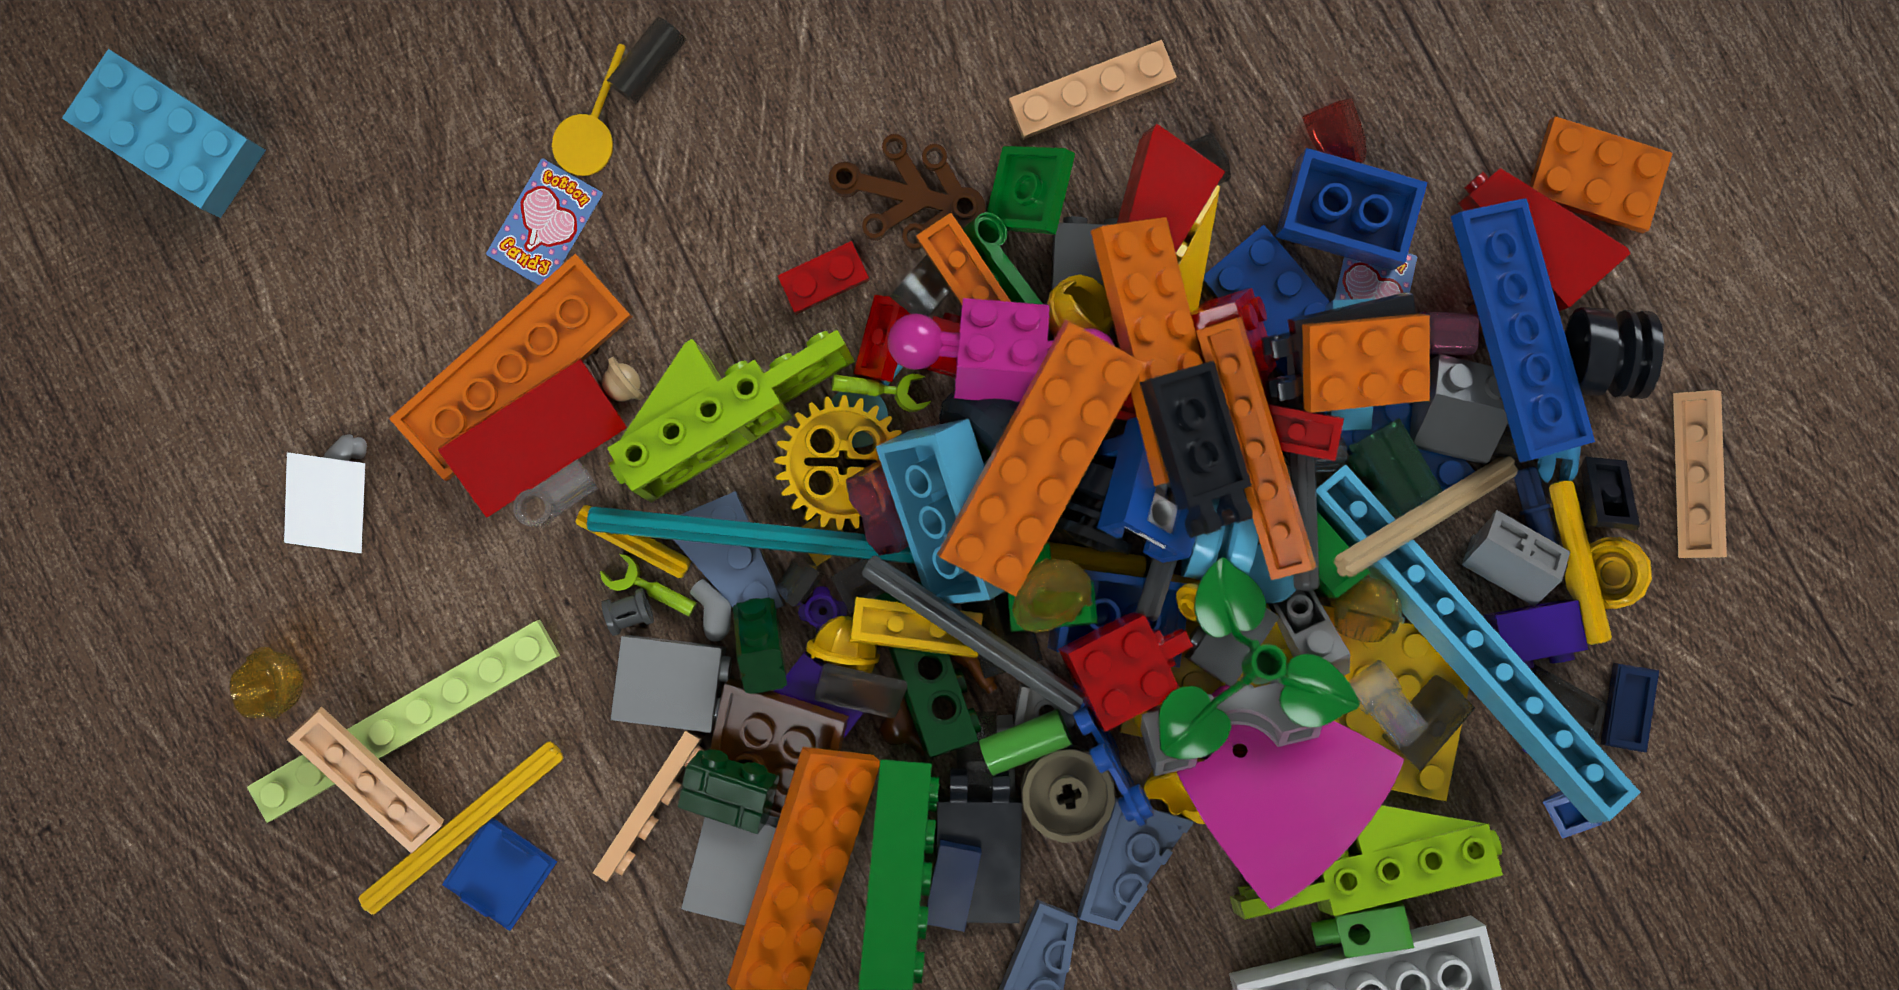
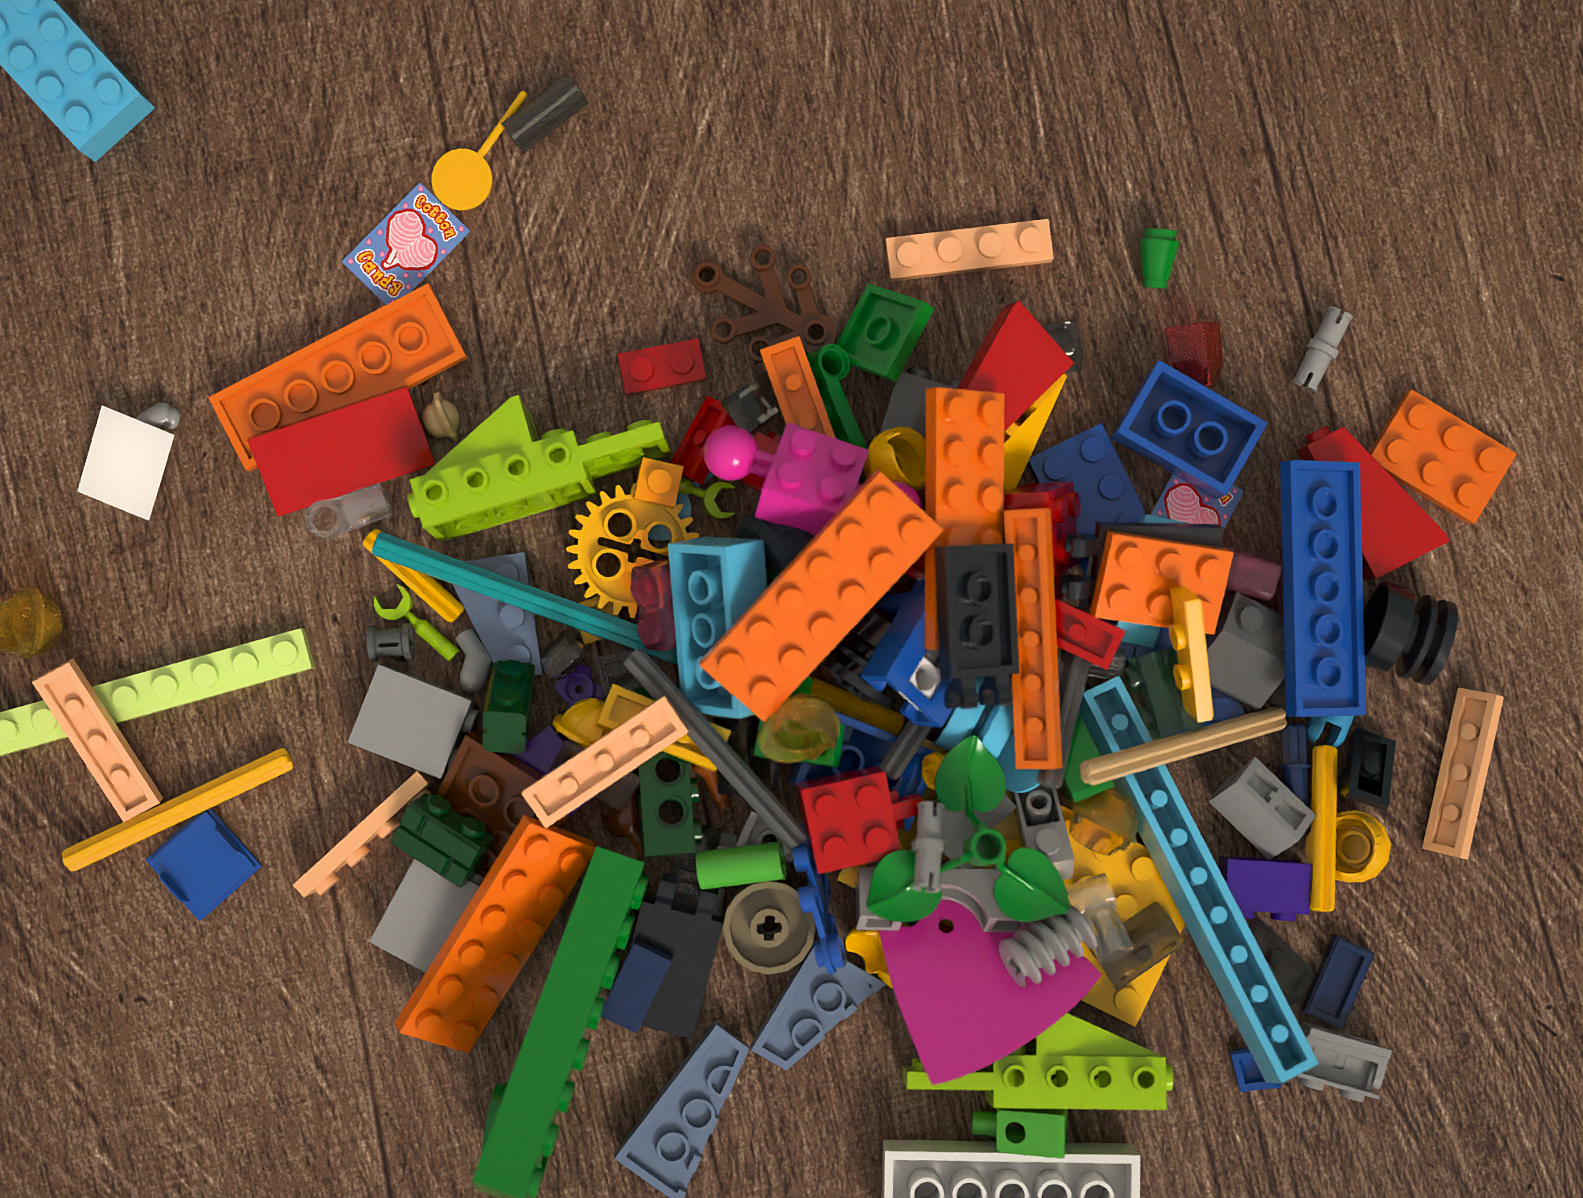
camera: 15 degrees right, 0 degrees up
none -> light nougat plate [521,695,689,828]
none -> light orange plate [633,457,684,509]
none -> light grey pin [911,801,946,893]
none -> light grey piece [999,906,1098,987]
none -> green cone [1139,228,1180,289]
none -> yellow plate [1169,586,1213,723]
none -> light grey pin [1292,306,1353,392]
none -> light grey hinge [1297,1021,1392,1102]

